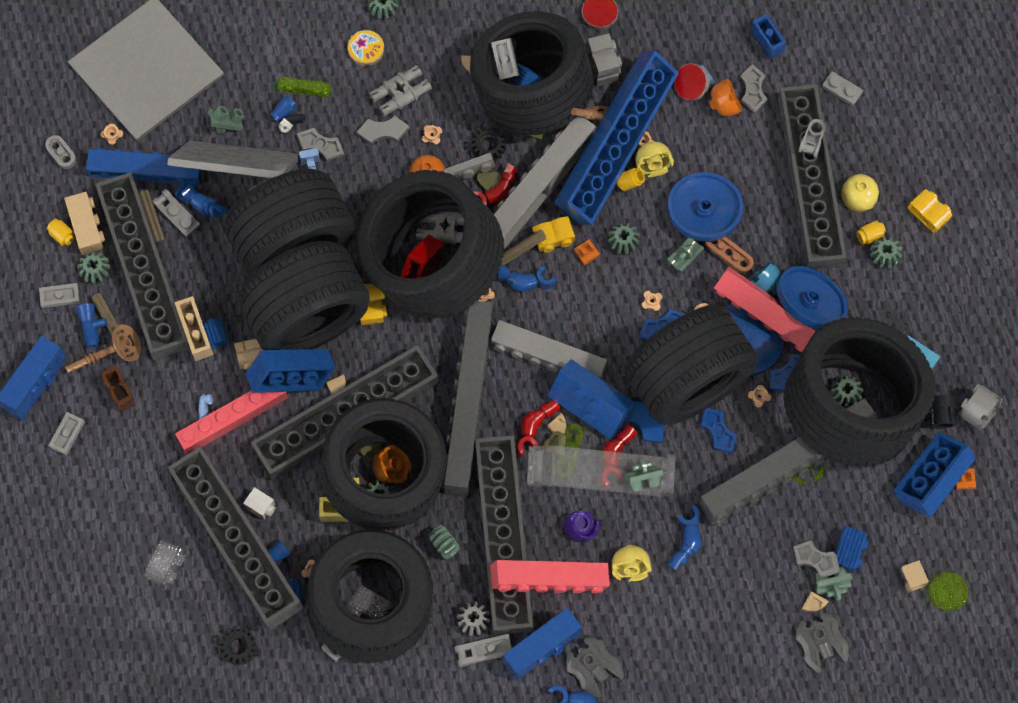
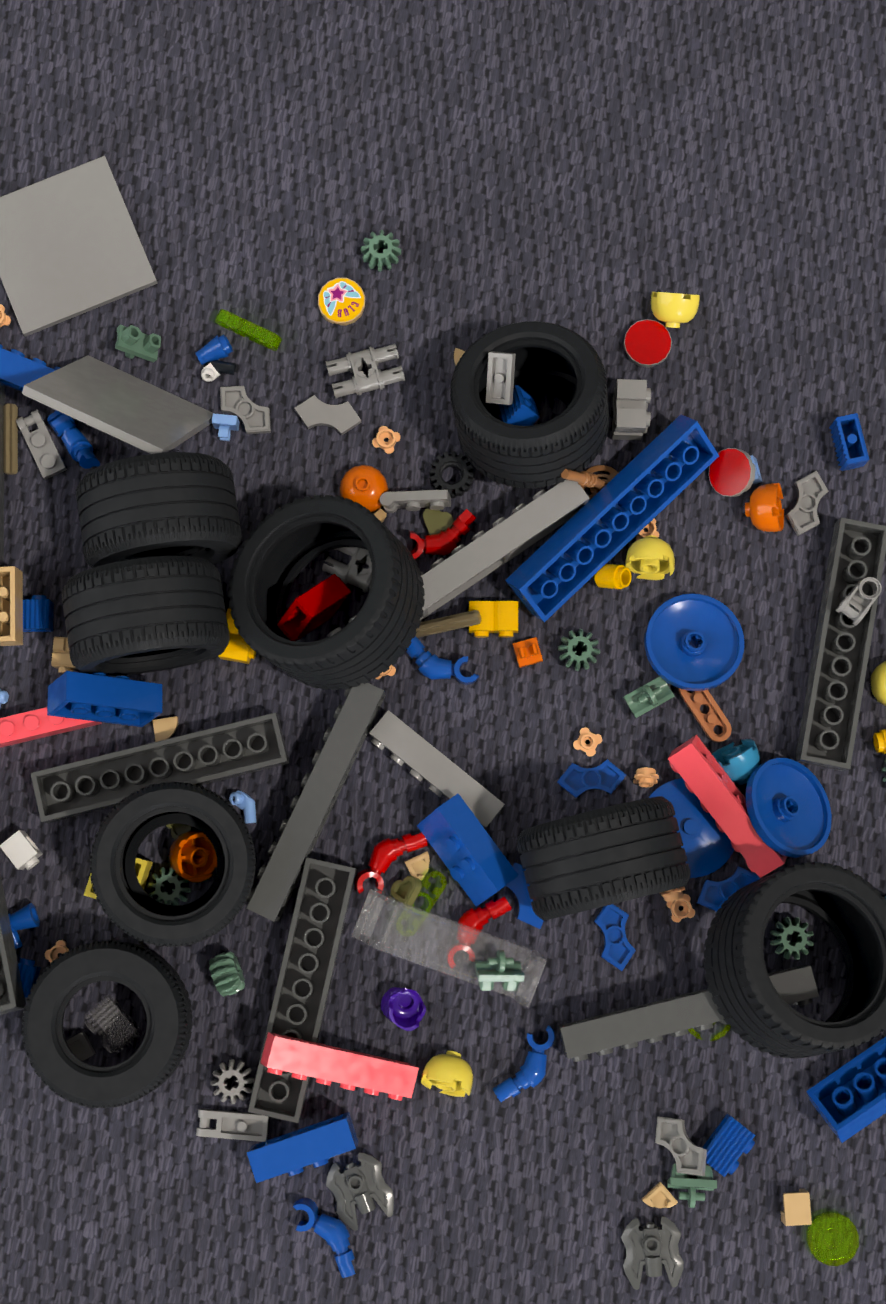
camera: 20 degrees right, 10 degrees up
none -> light nougat plate [660,886,685,902]

